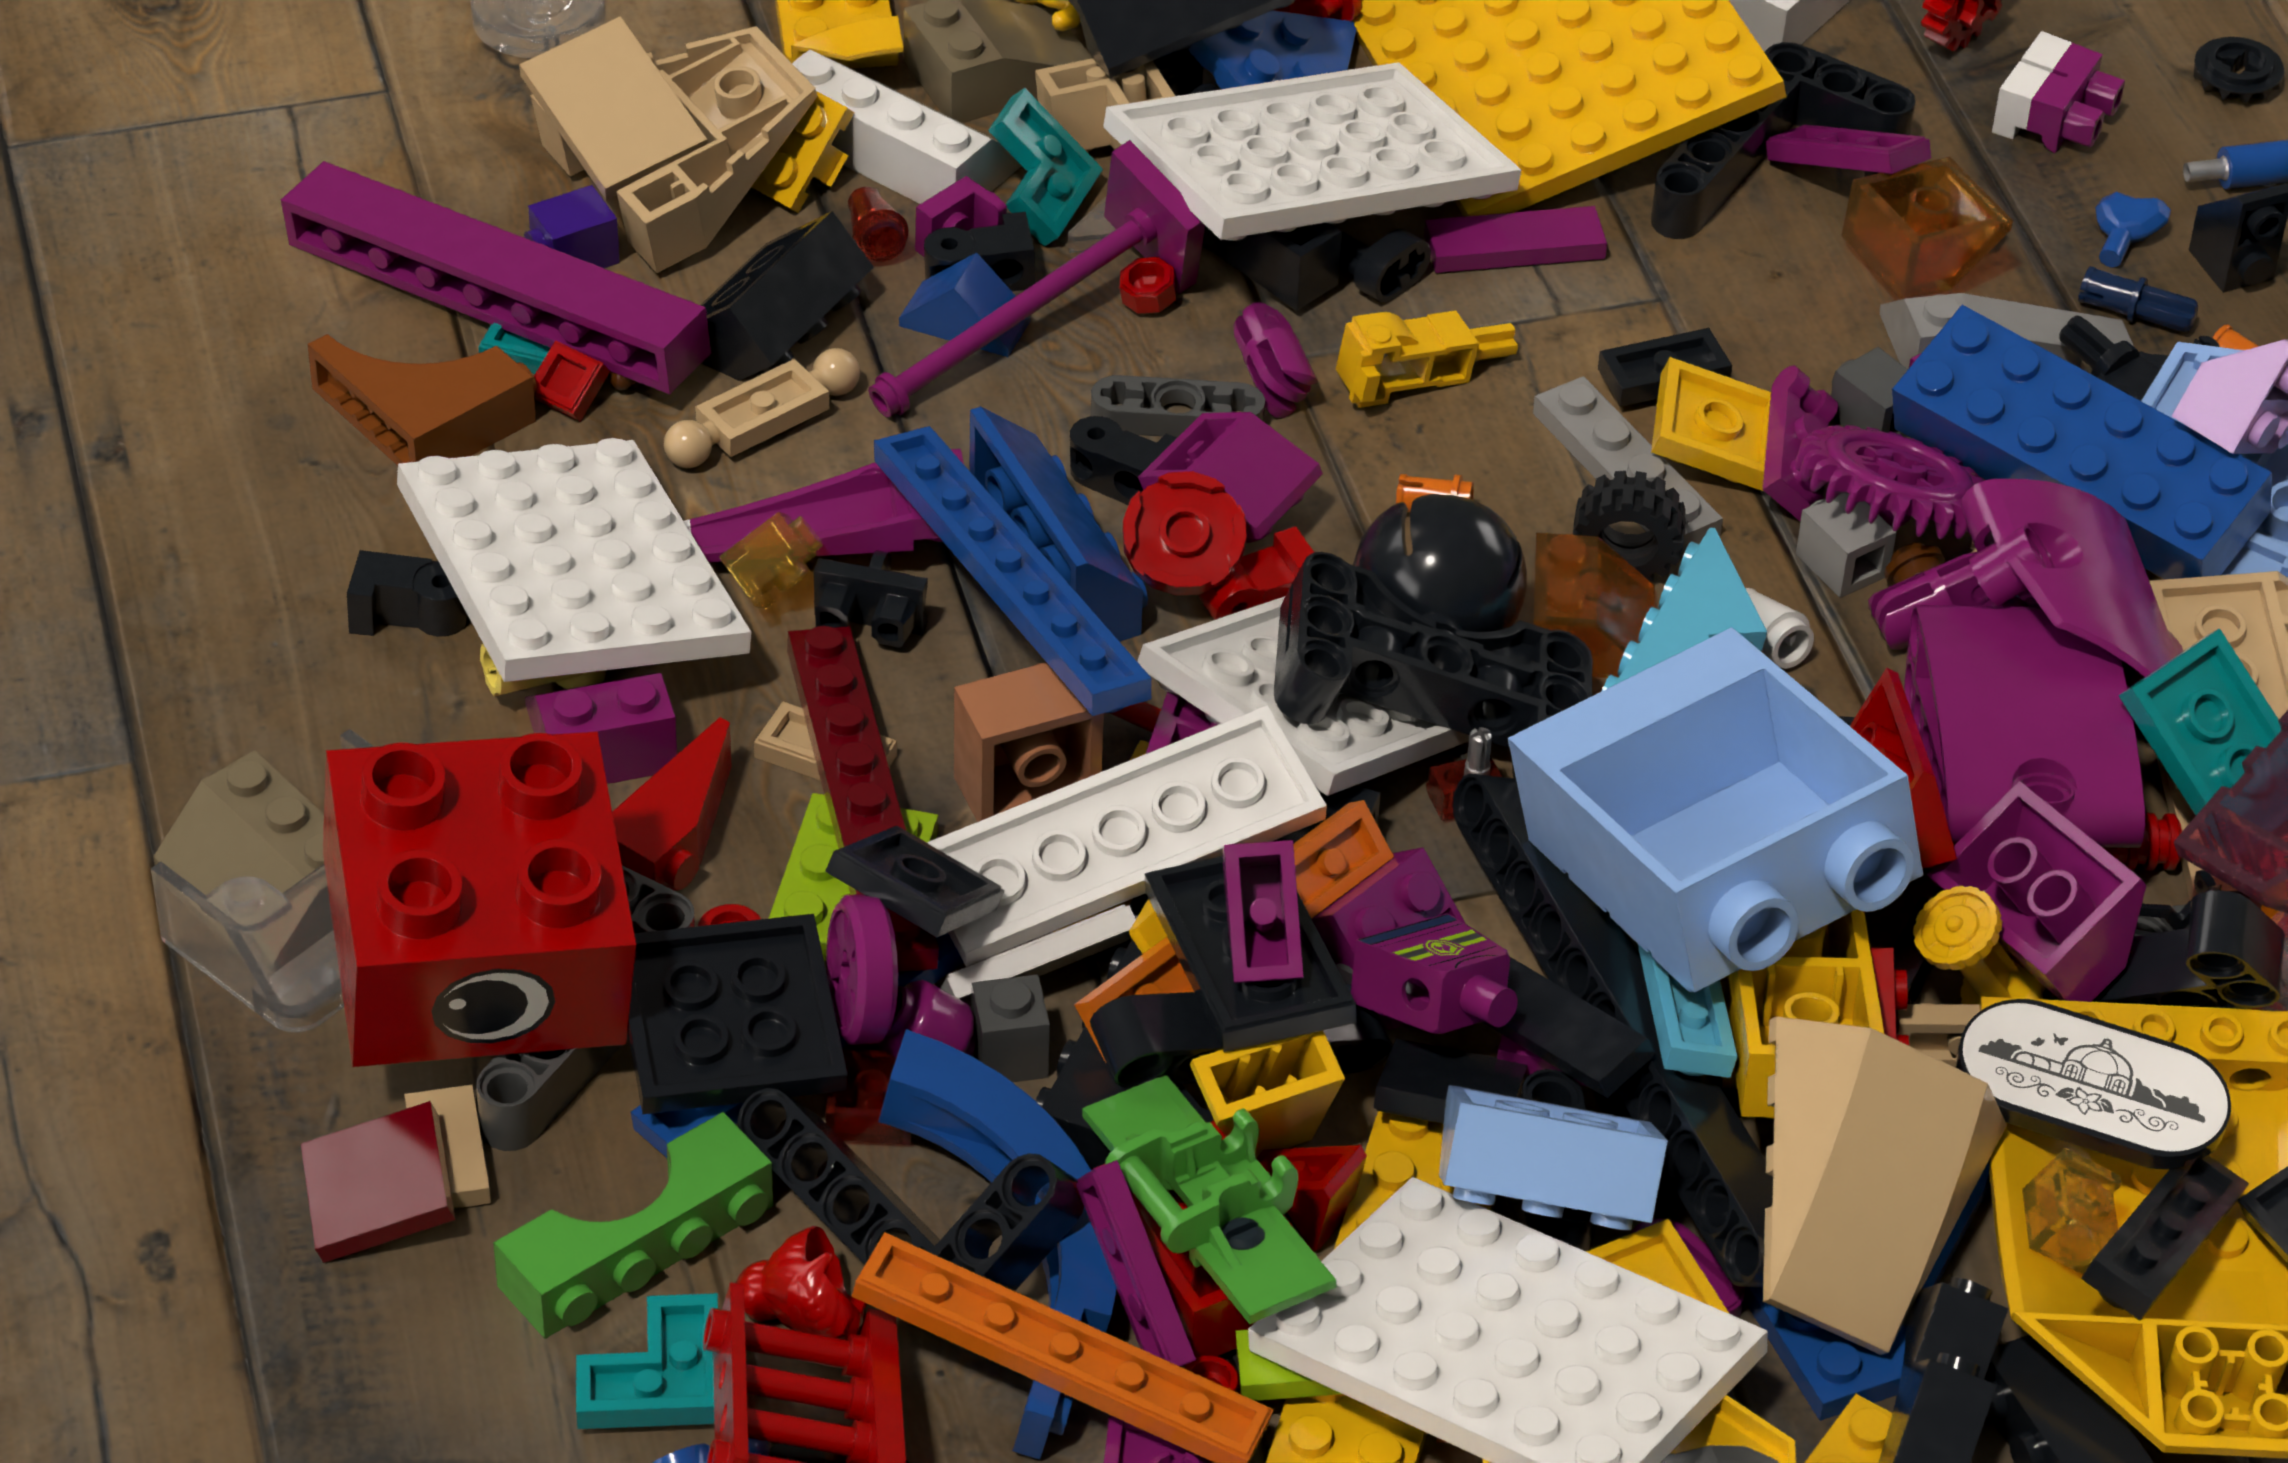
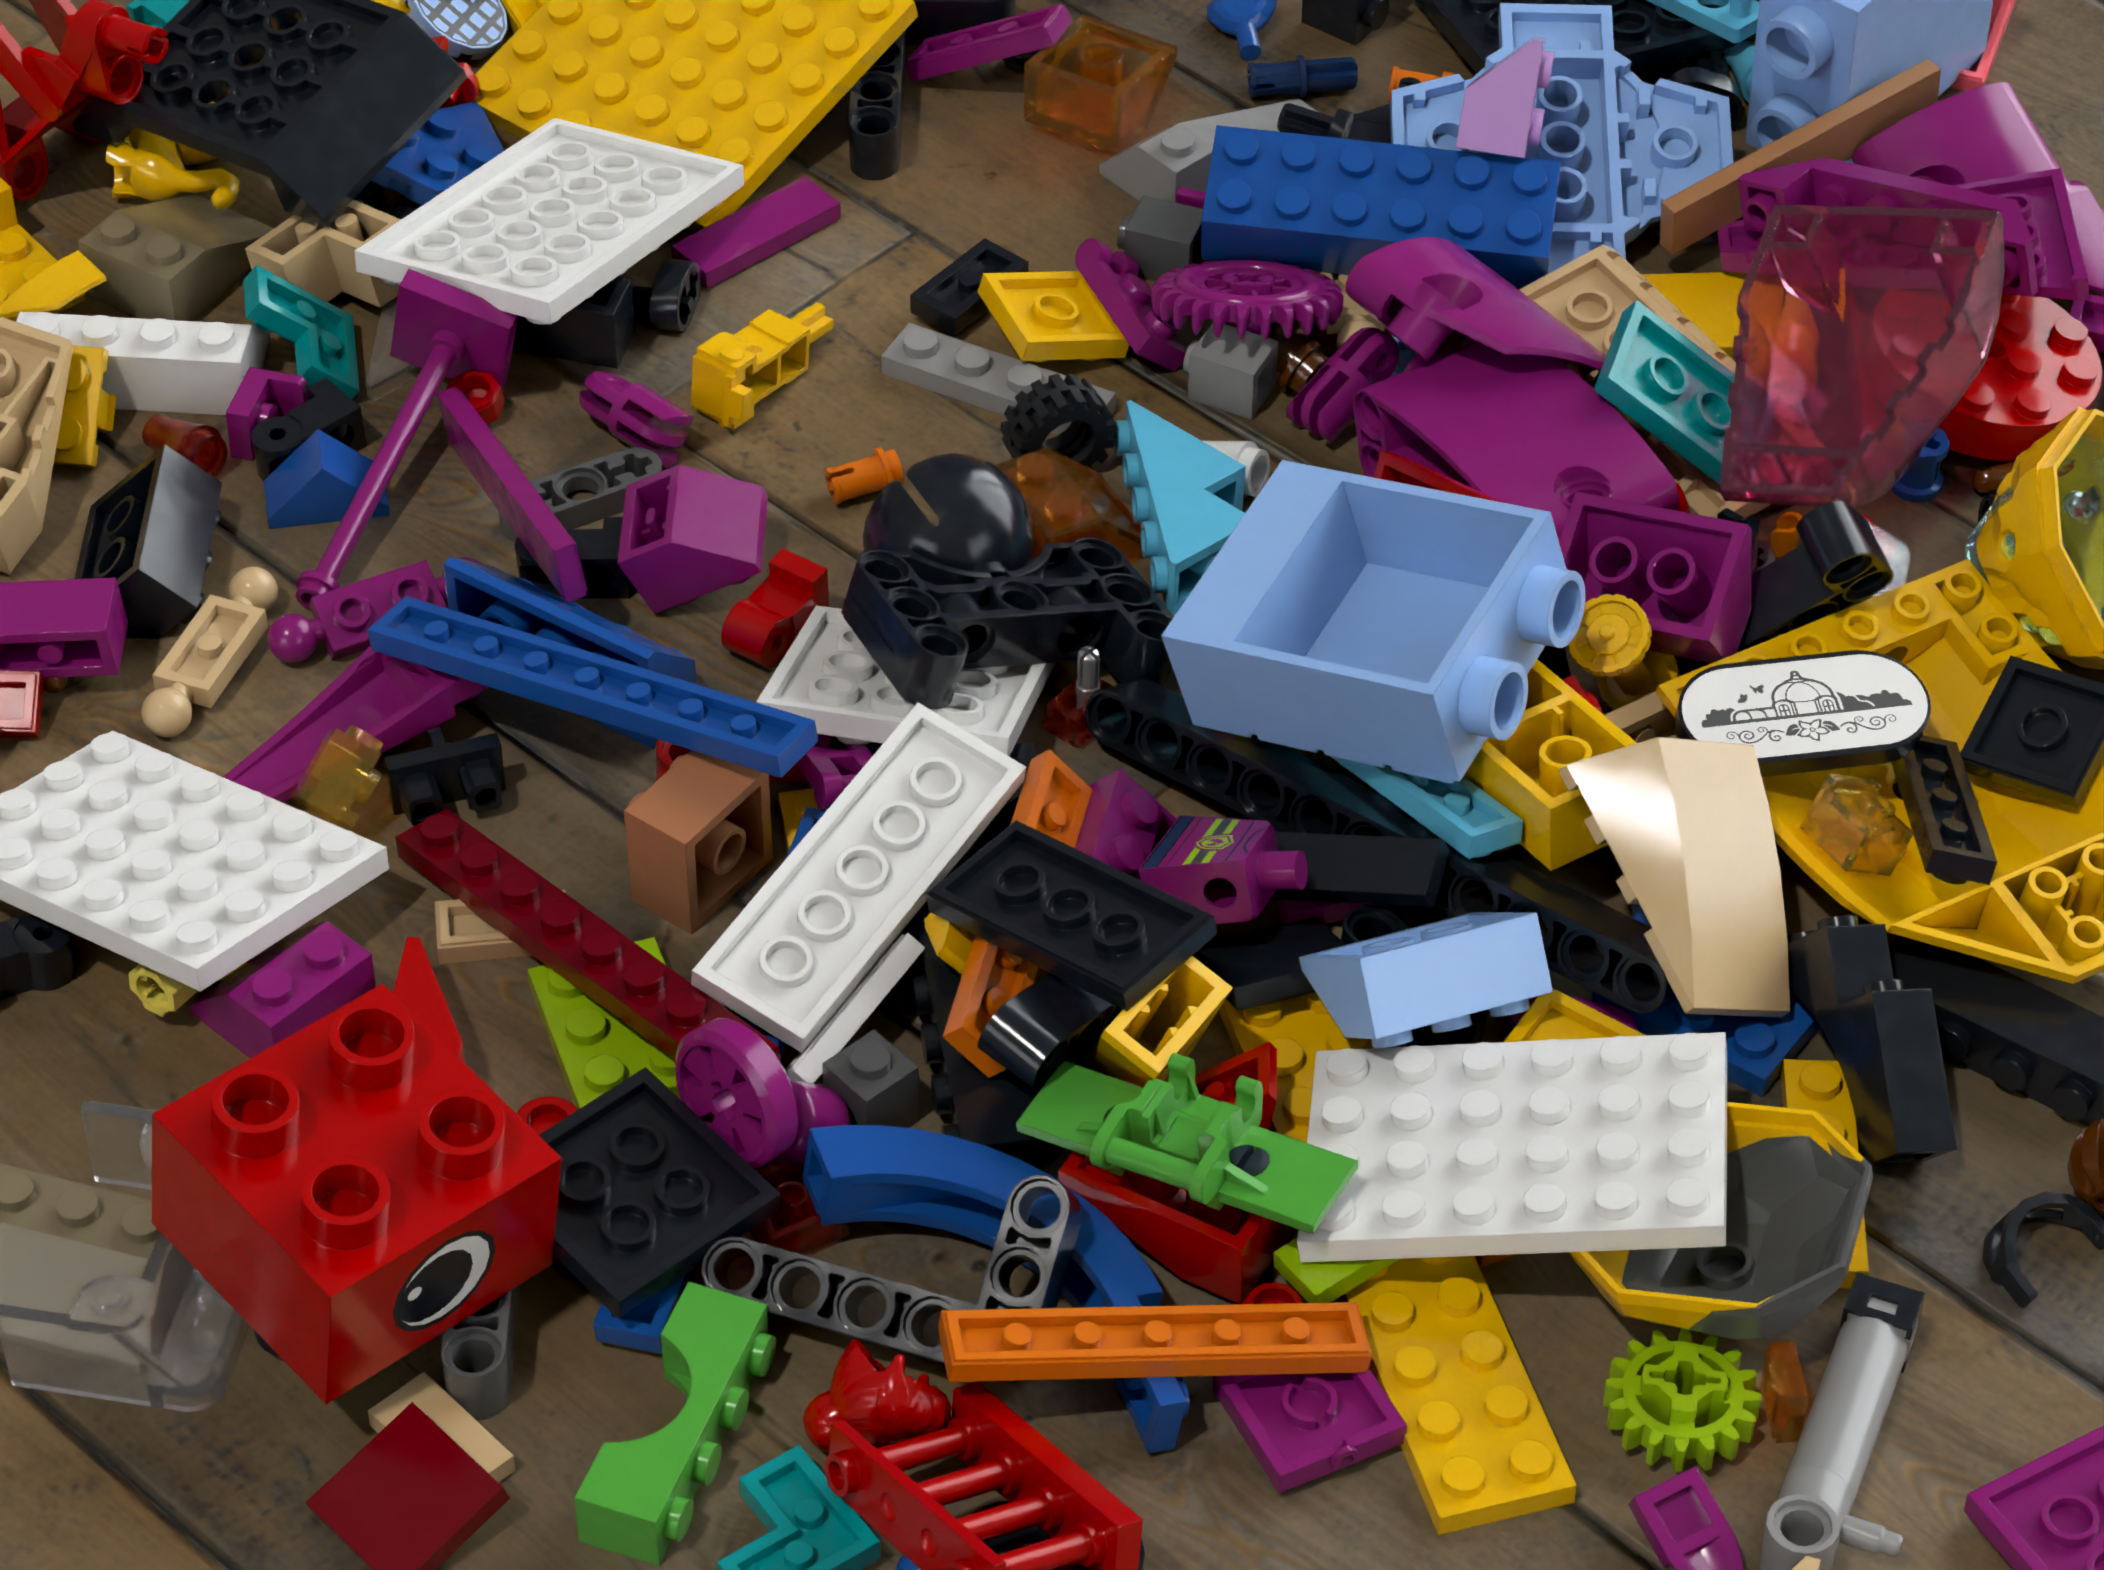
camera: 30 degrees left, 0 degrees up
black tile [825,826,1005,937] -> none
magenta tile [1076,1160,1196,1367] -> none
red tile [1122,471,1247,596] -> none
magenta slope [1223,840,1303,984] -> none
none -> magenta plate [267,557,482,663]
none -> magenta tile [436,386,588,603]

